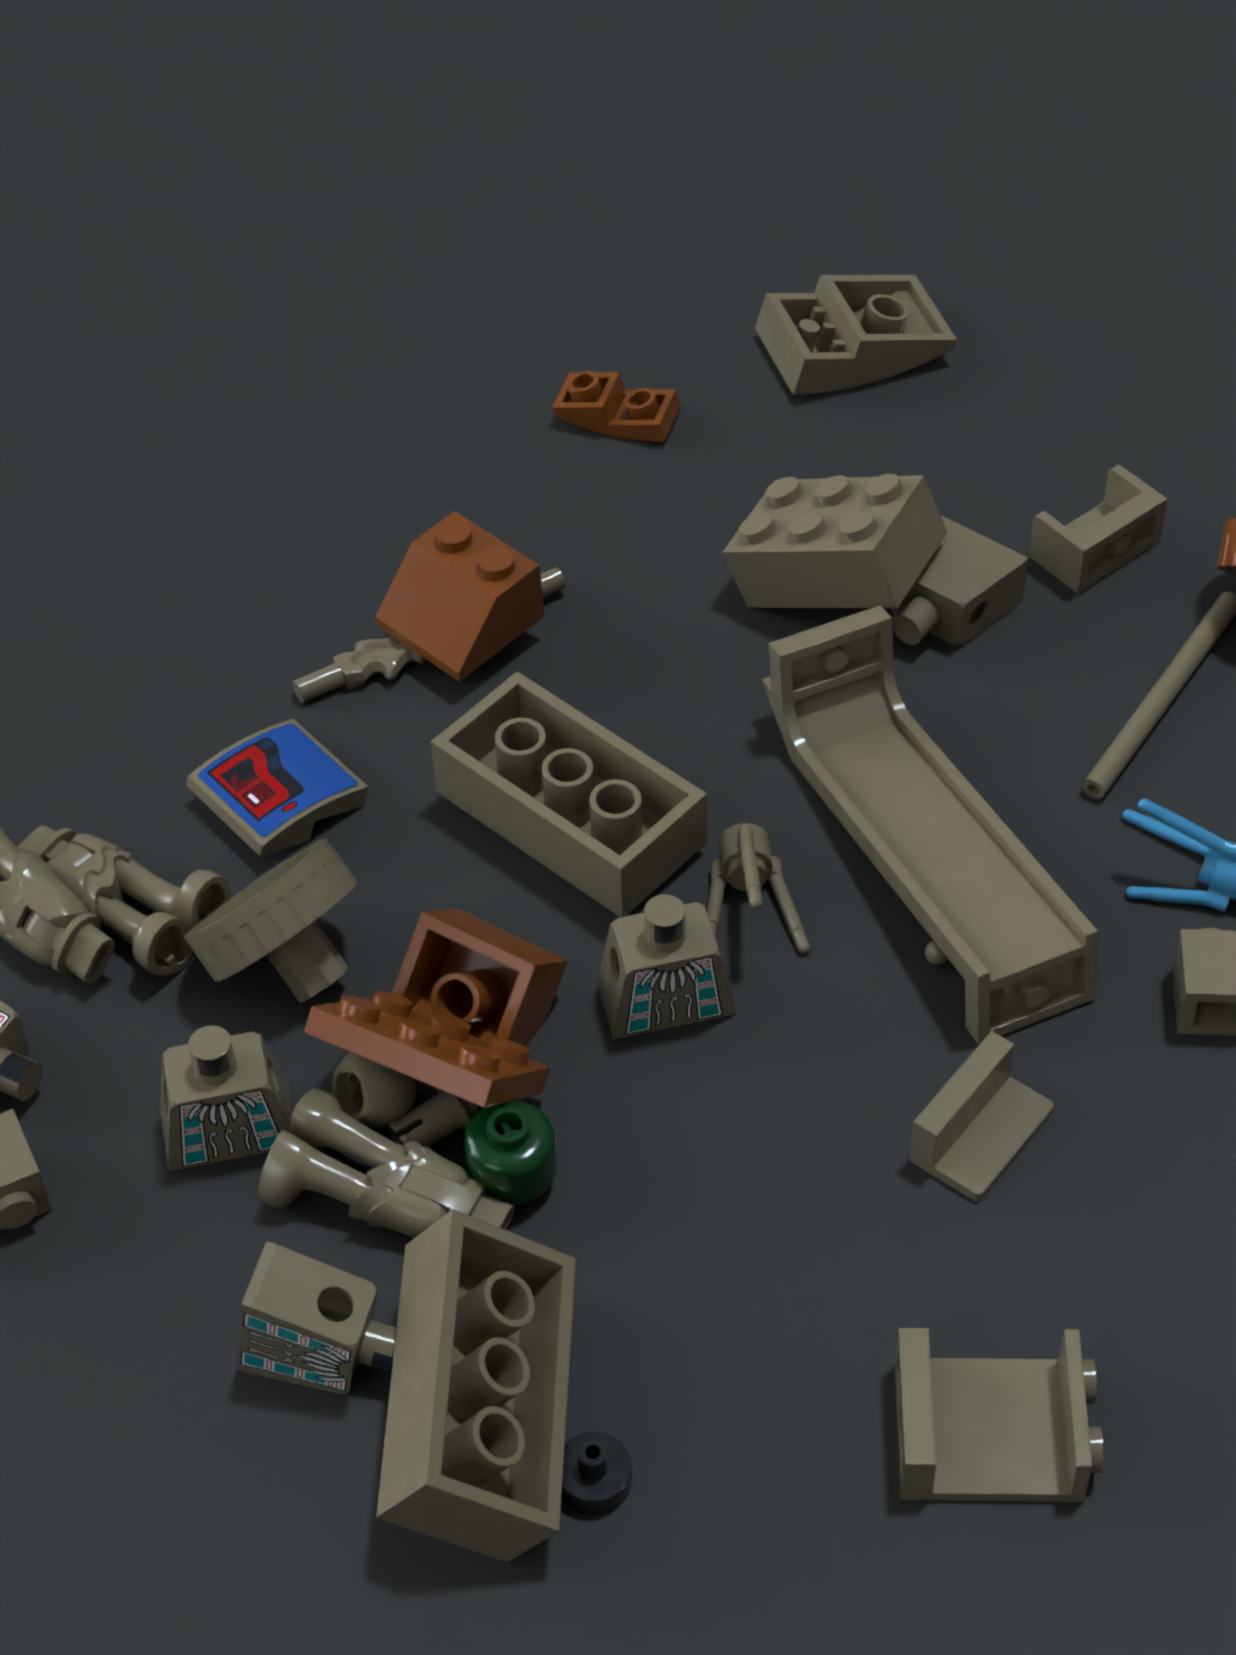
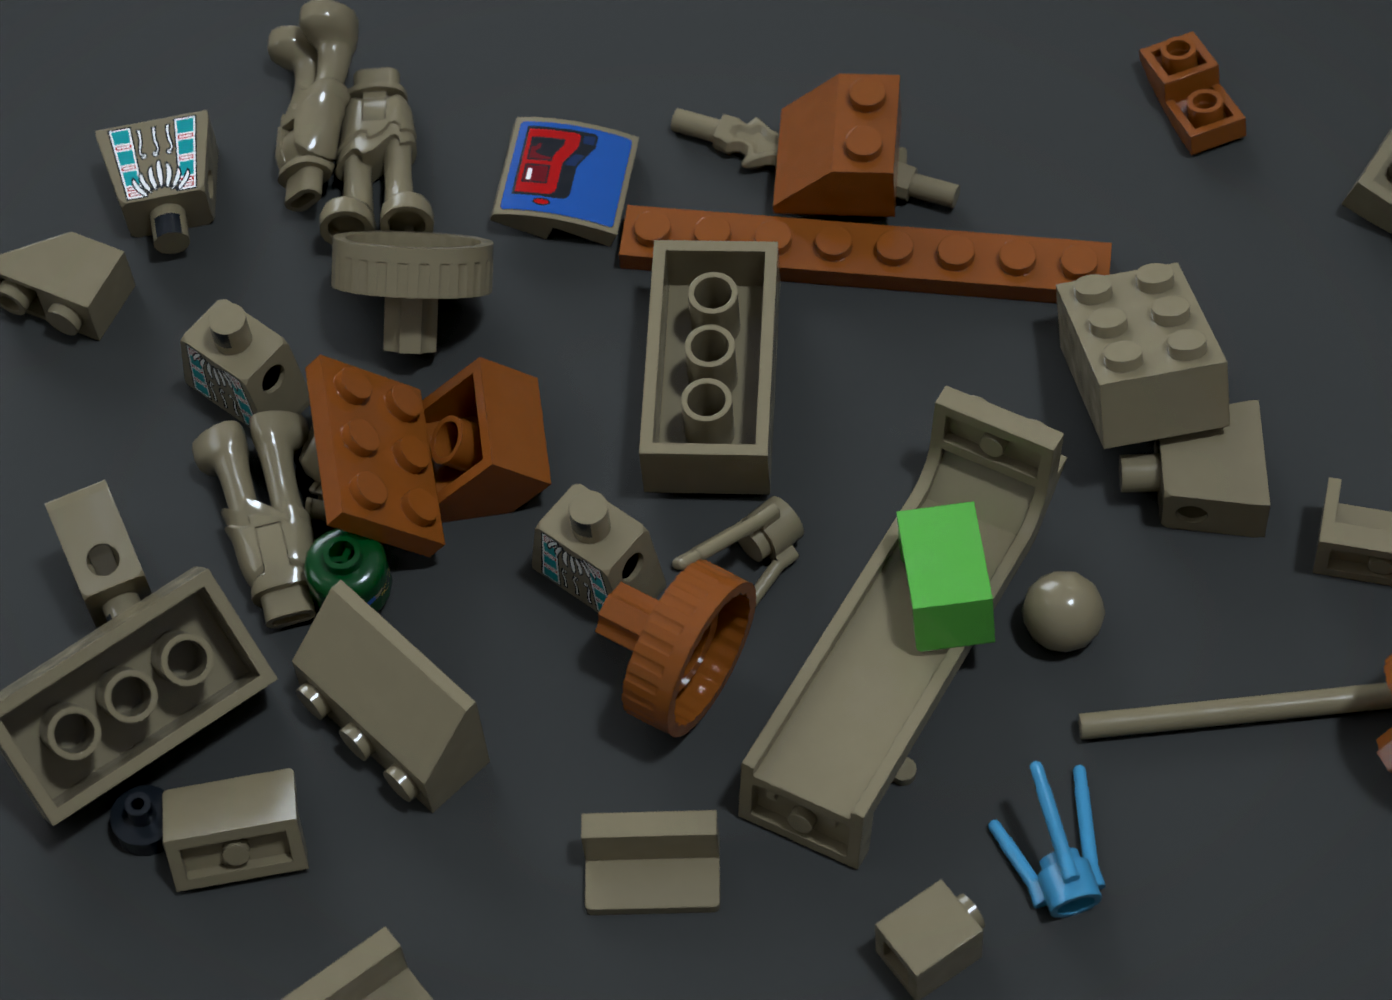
camera: 55 degrees right, 10 degrees up
none -> dark tan panel [162,768,309,892]
none -> dark tan slope [292,580,490,813]
none -> dark orange piece [595,559,756,737]
none -> dark orange plate [619,205,1112,303]
none -> bright green panel [896,501,995,652]
none -> dark tan piece [1022,571,1105,652]

